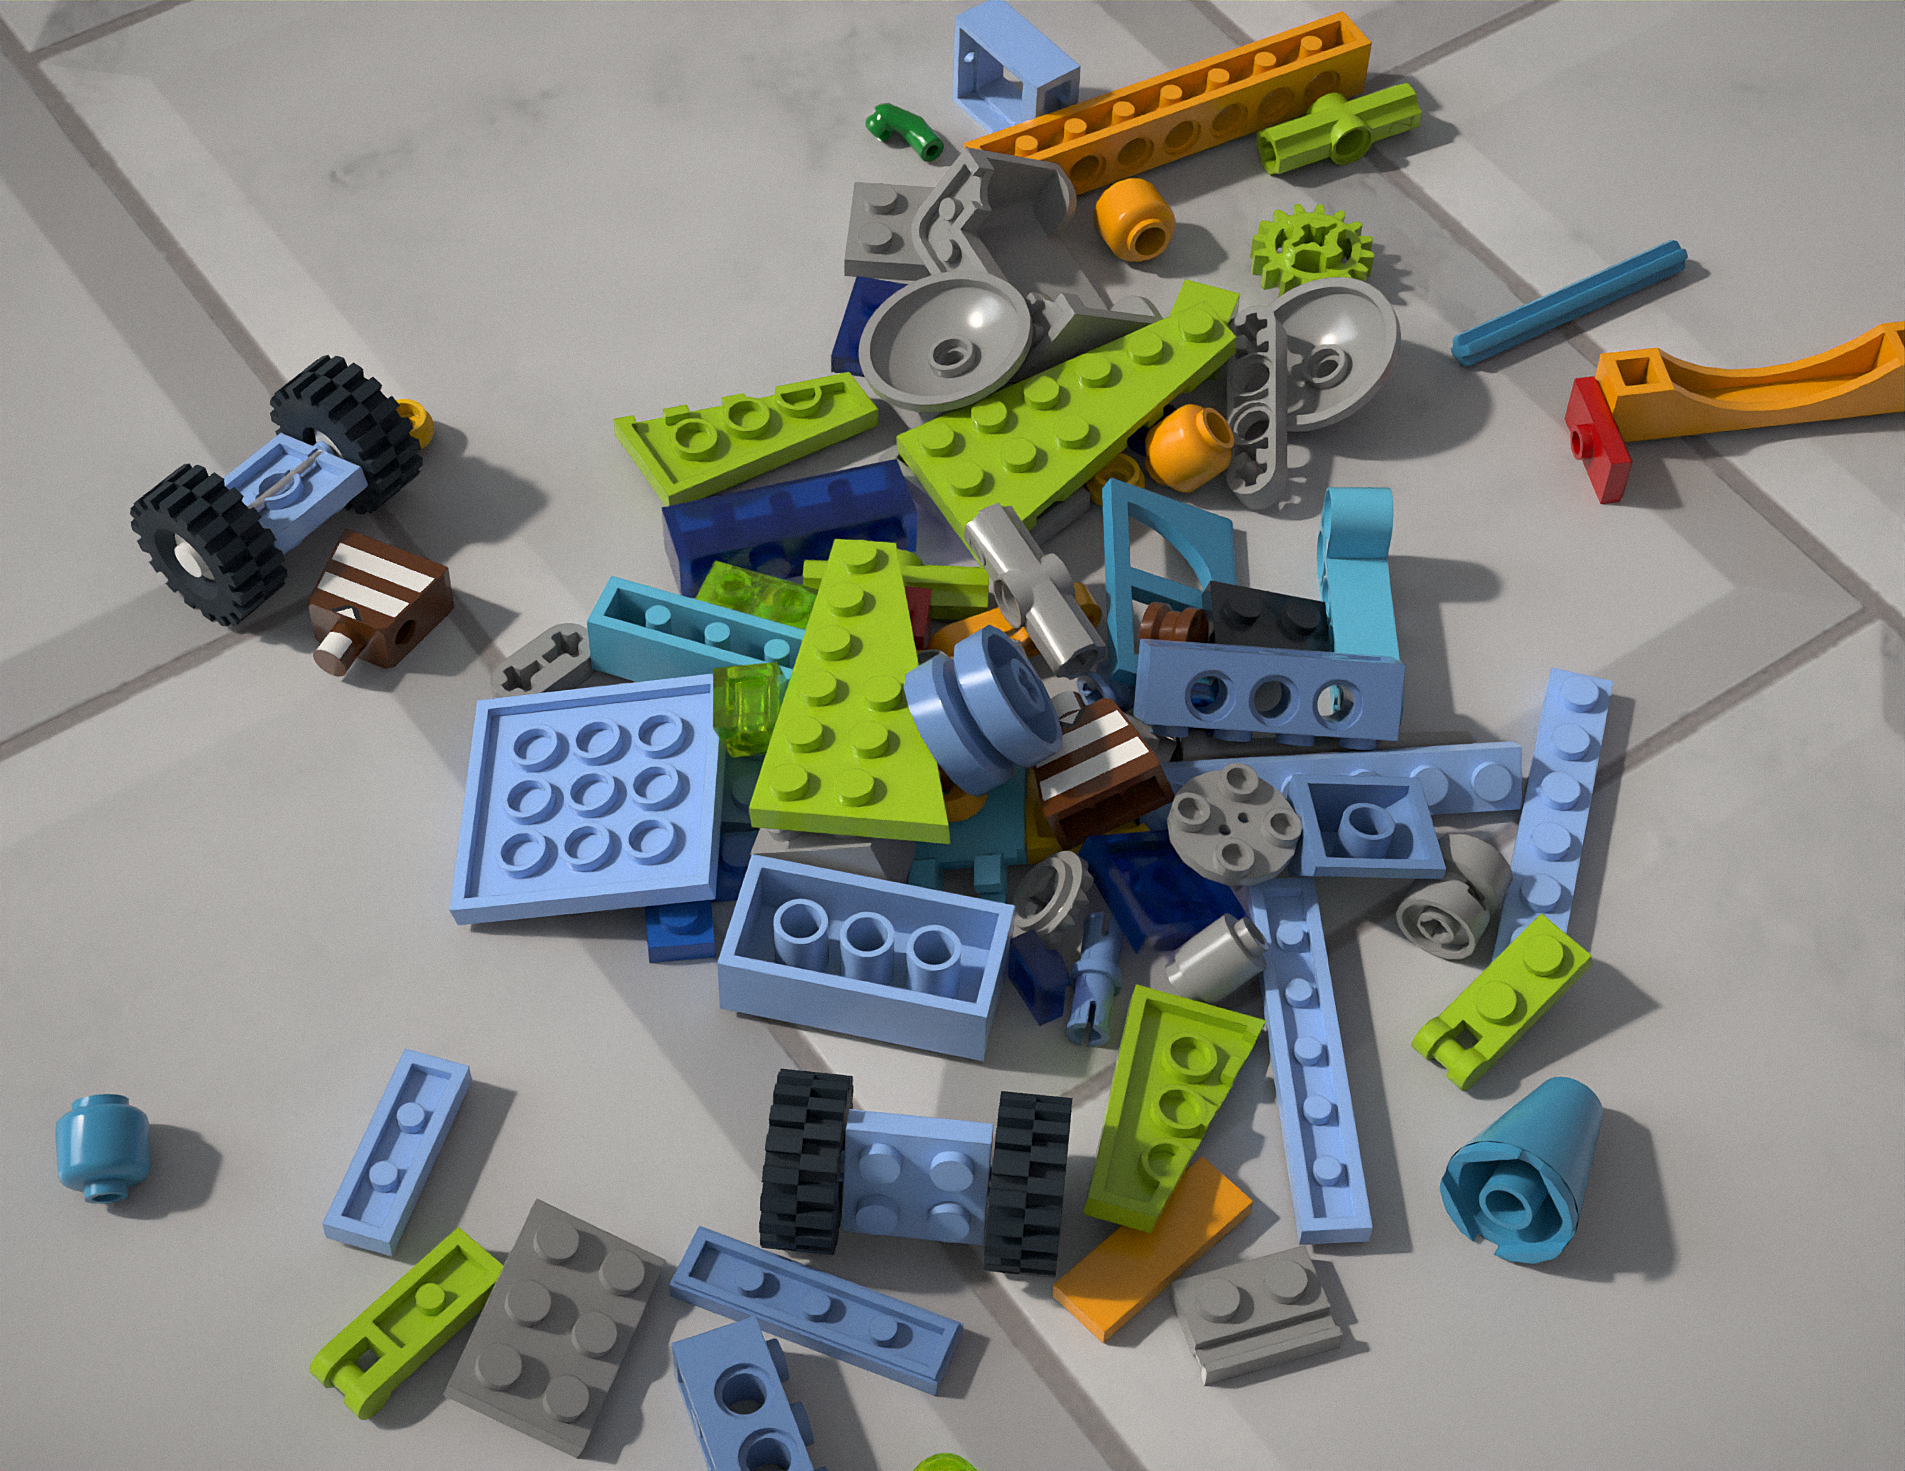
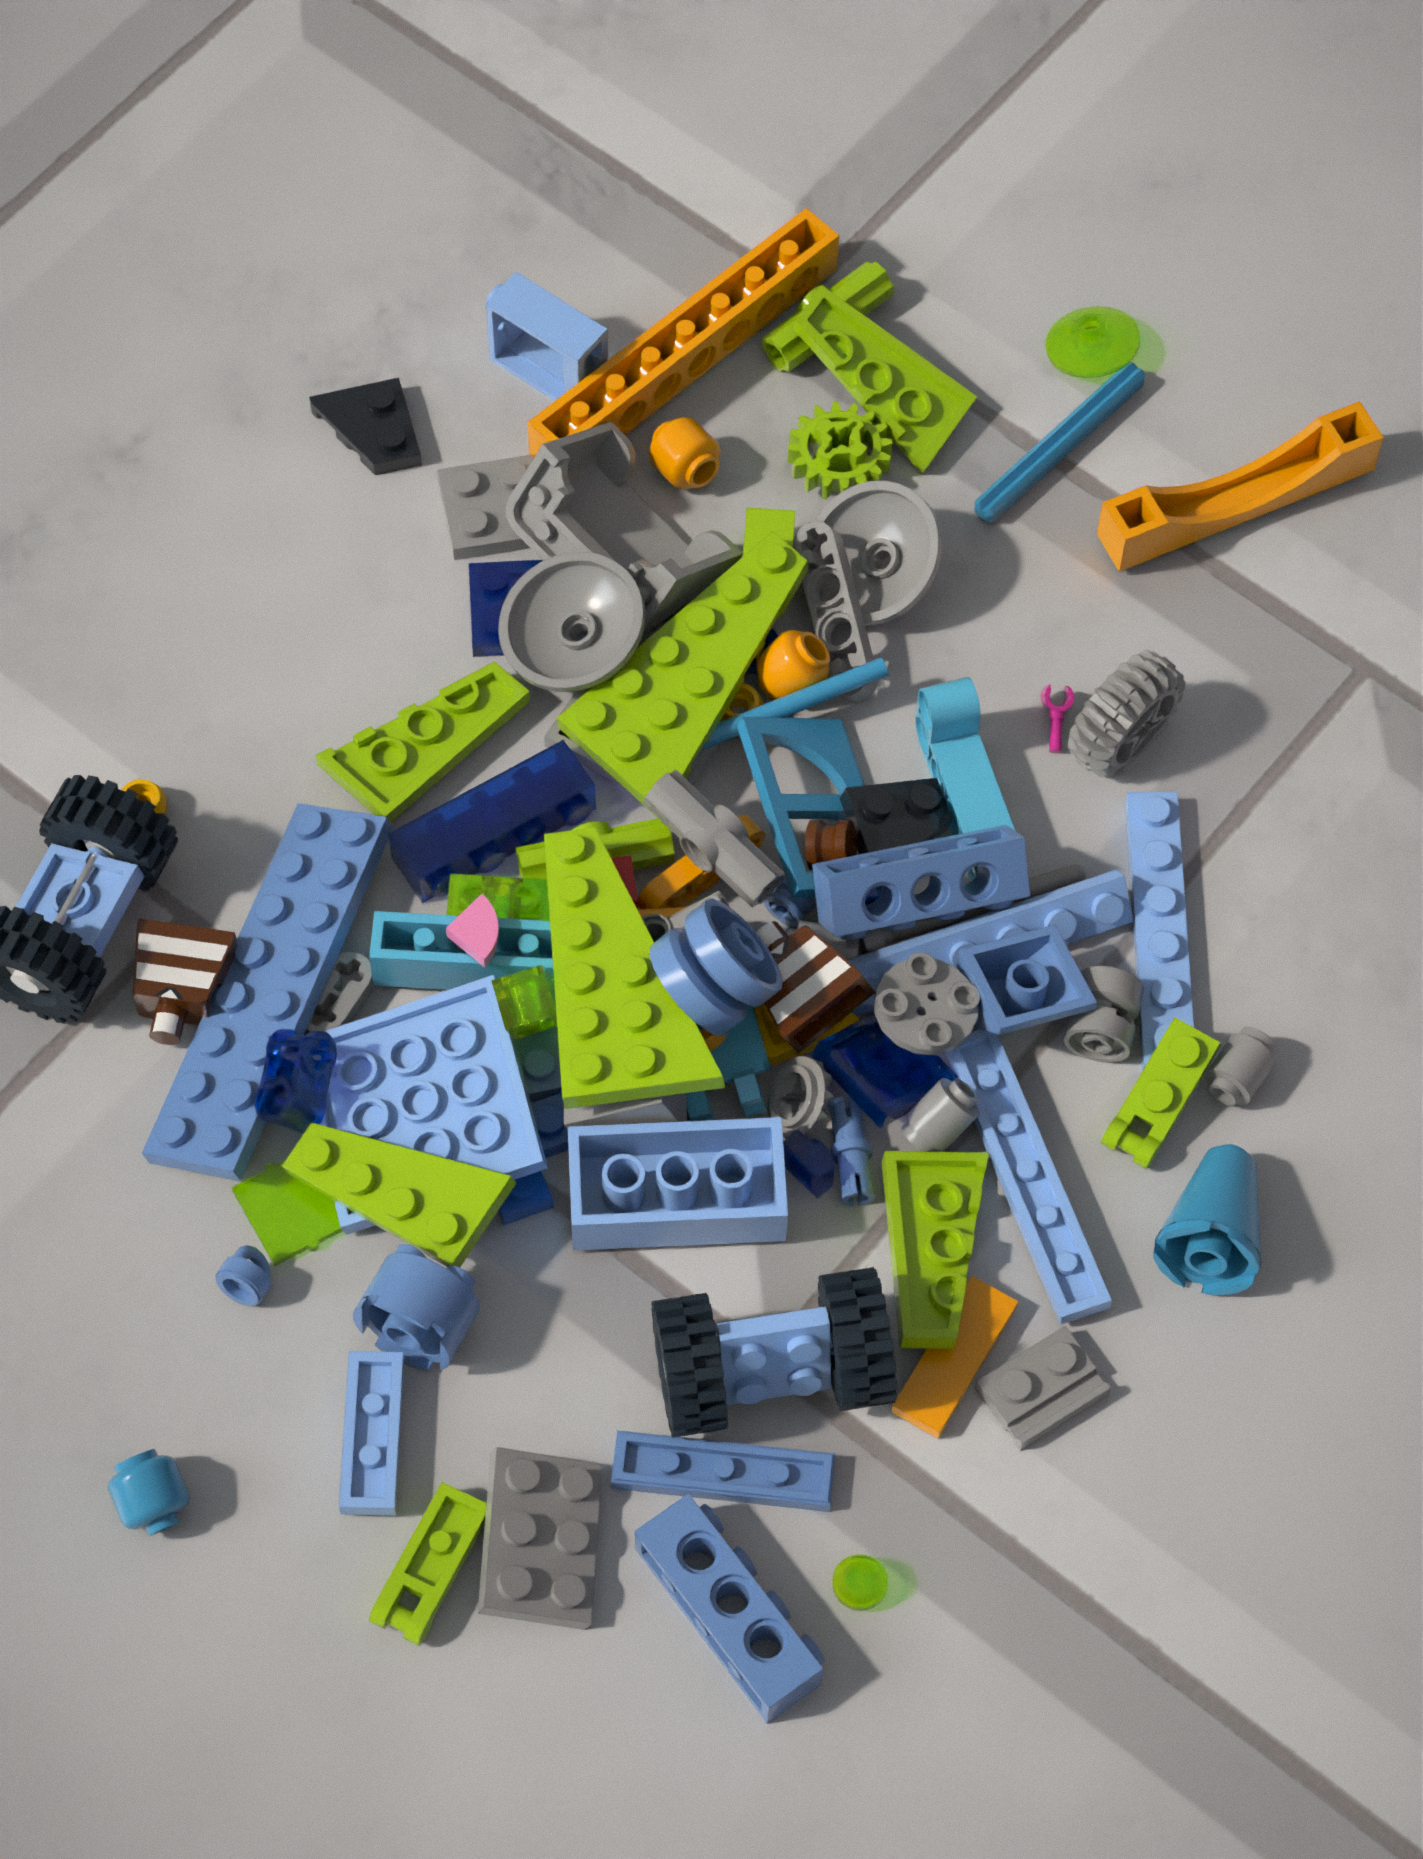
camera: 15 degrees left, 10 degrees up
green arm [865,103,944,162] -> none
red plate [1564,376,1633,504] -> none
none -> medium blue plate [142,803,393,1181]
none -> medium blue tile [215,1245,271,1306]
none -> clear neon green piece [231,1161,343,1267]
none -> clear blue piece [255,1029,337,1134]
none -> lime wing [282,1123,516,1268]
none -> black wing [309,377,422,475]
none -> medium blue brick [353,1244,480,1371]
none -> bright pink tile [446,894,499,968]
none -> dark azure bar [702,657,889,750]
none -> lime wing [792,285,977,474]
none -> dark pink hand [1040,684,1074,753]
none -> clear neon green dish [1045,306,1140,378]
none -> light grey gear [1067,650,1186,778]
none -> light grey brick [1205,1027,1278,1106]

